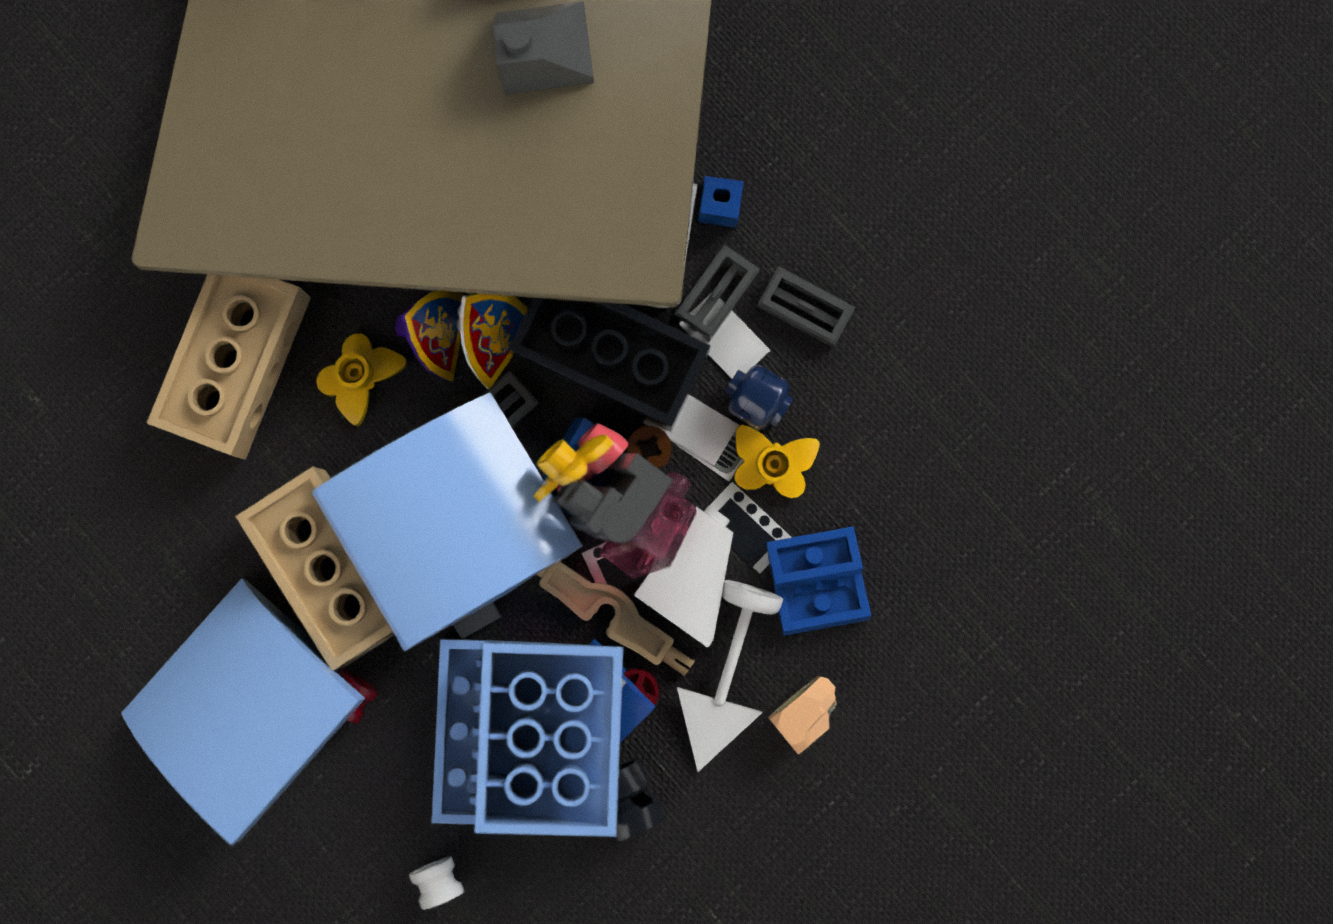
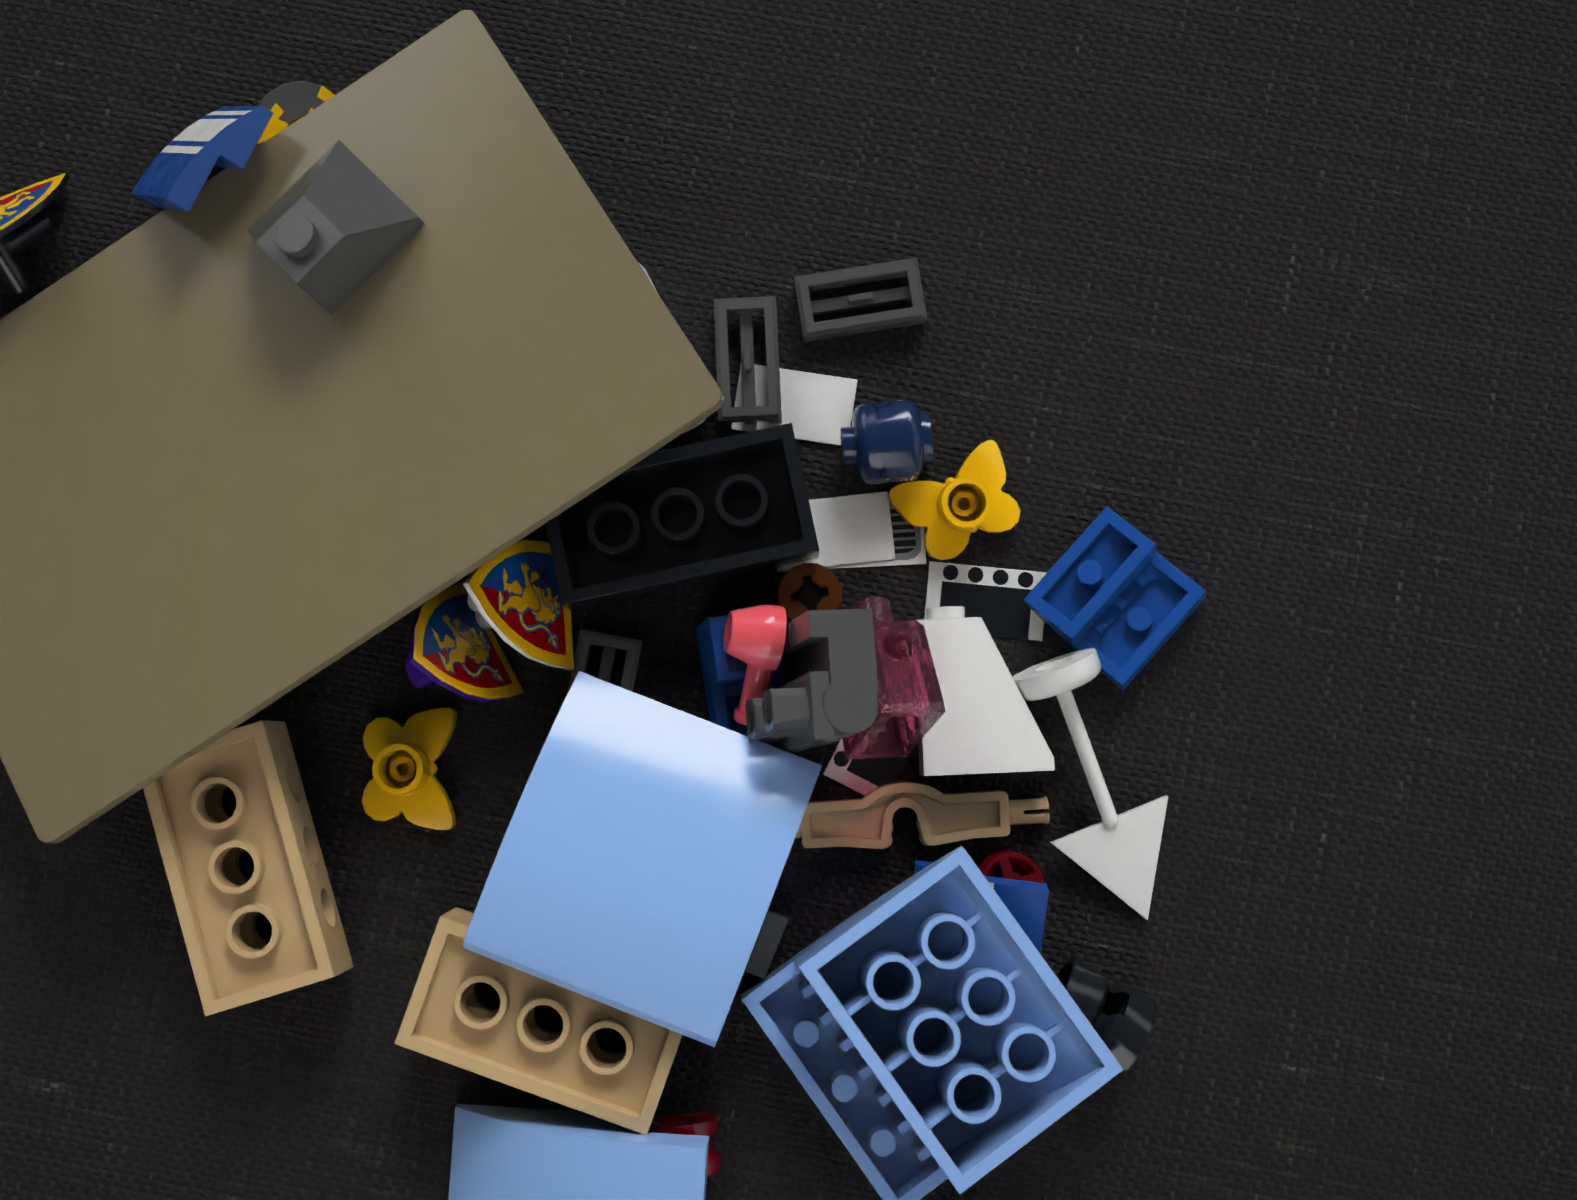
camera: 30 degrees left, 0 degrees up
yellow animal [533,434,613,503] -> none
blue piece [698,176,743,228] -> none
light nougat rock [768,676,837,755] -> none

